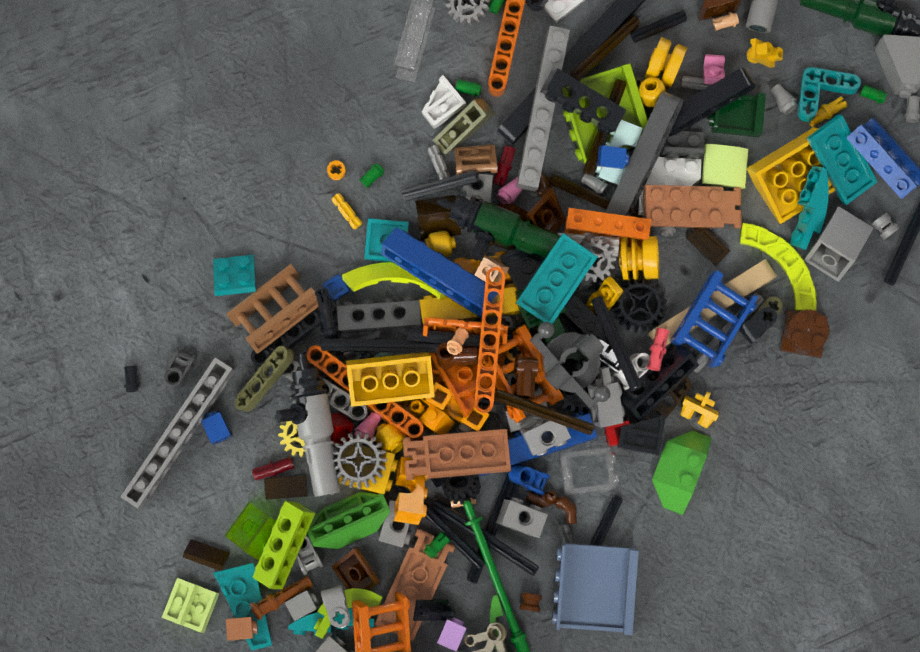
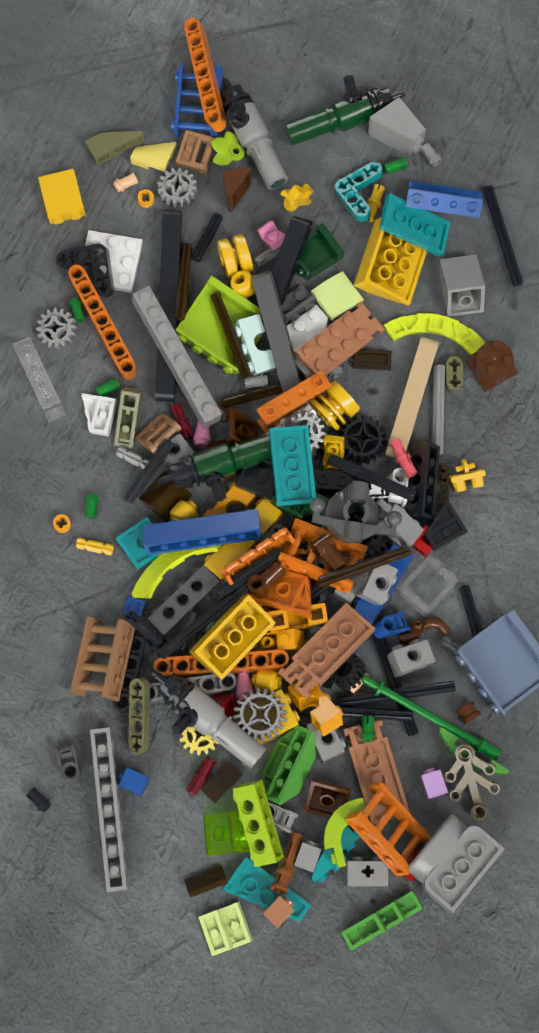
camera: 40 degrees left, 5 degrees down
teal plate [213,254,256,296] -> none
light grey piece [321,585,350,628] -> none
black hinge [413,599,456,621] -> none
light nougat pin [447,328,469,355] -> none
orange beam [474,267,505,413] -> none
light nougat brick [475,257,509,283] -> none
black brick [540,68,626,134] -> none
blue brick [597,146,629,169] -> none
bright green wedge [652,430,712,515] -> none
blue fence [670,270,758,368] -> none
light nougat pin [712,11,739,31] -> none
black piece [739,307,777,344] -> none
light grey cone [770,84,798,115] -> none
teal slope [789,166,829,250] -> none
light grey wheel [871,212,900,240] -> none

